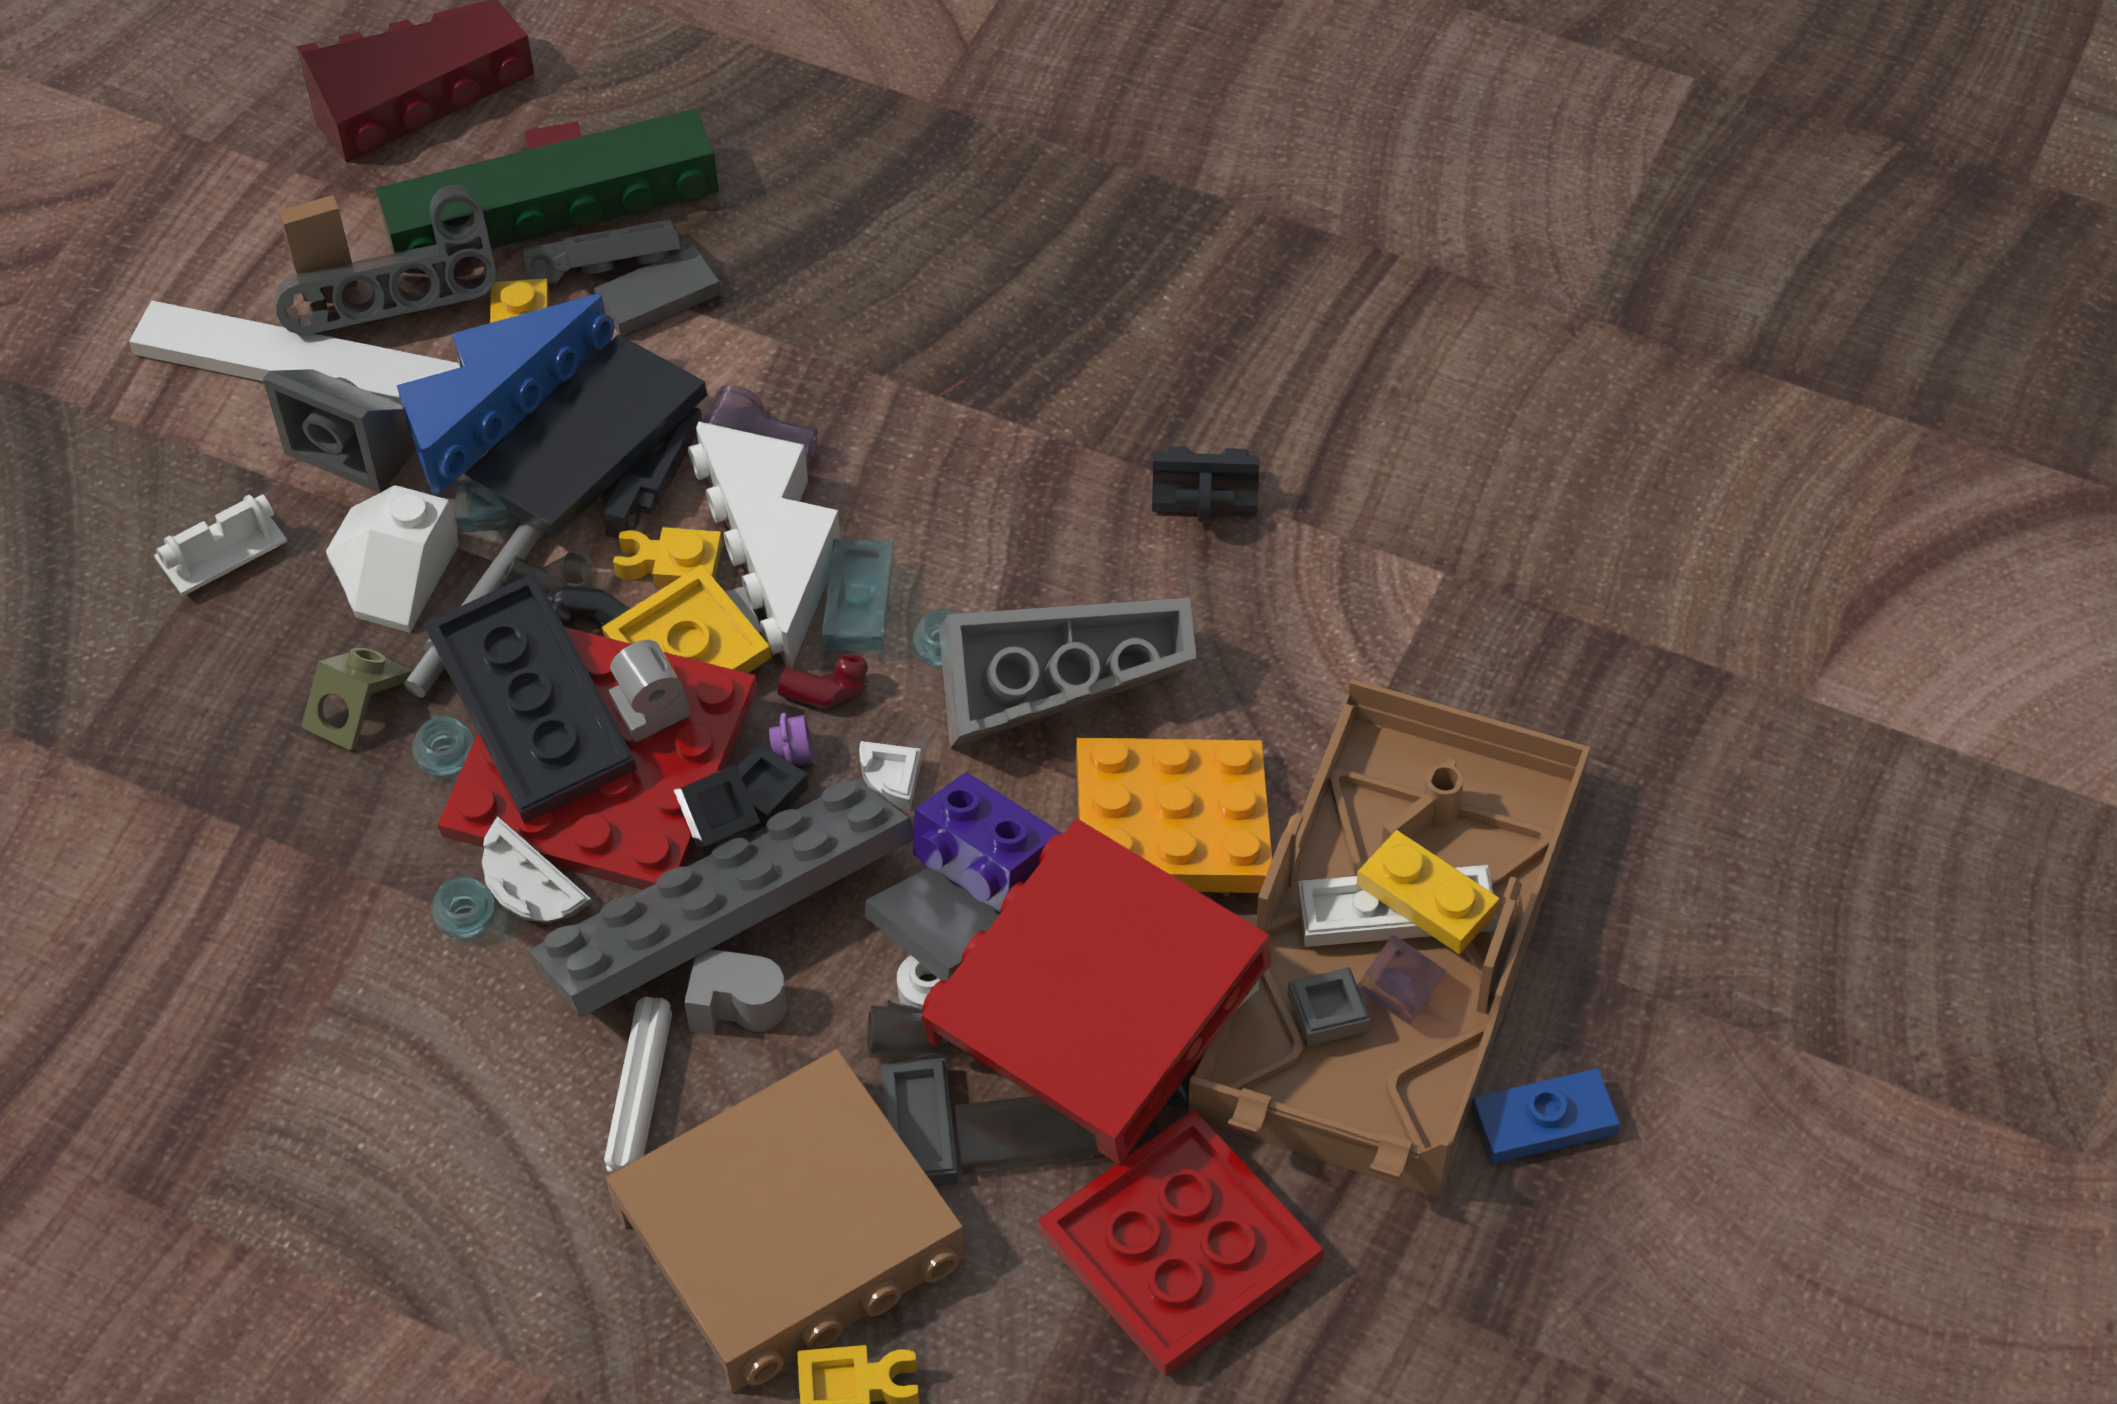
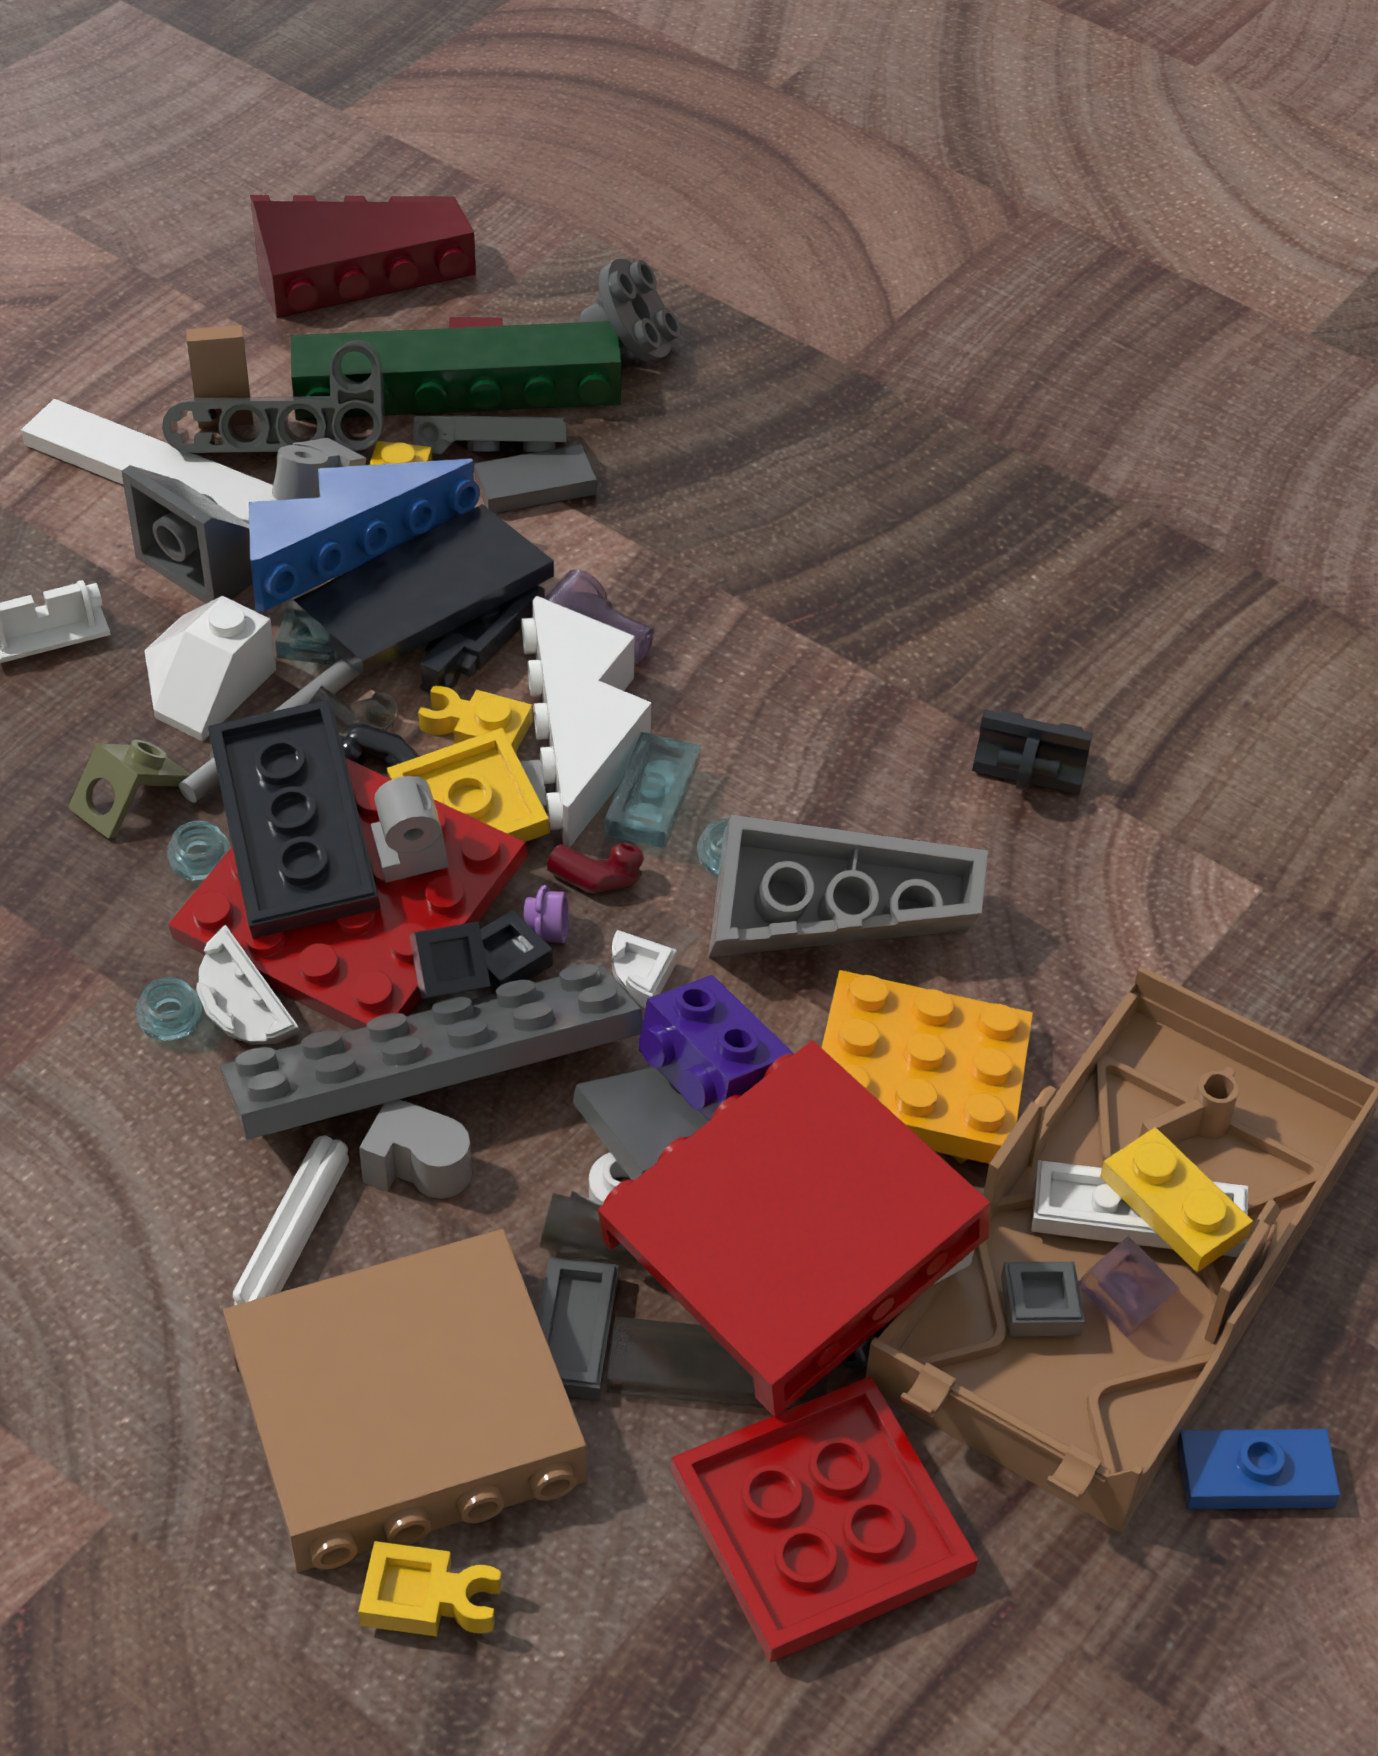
camera: 10 degrees right, 5 degrees down
none -> light grey leg [272,438,366,500]
none -> dark grey plate [580,259,681,363]

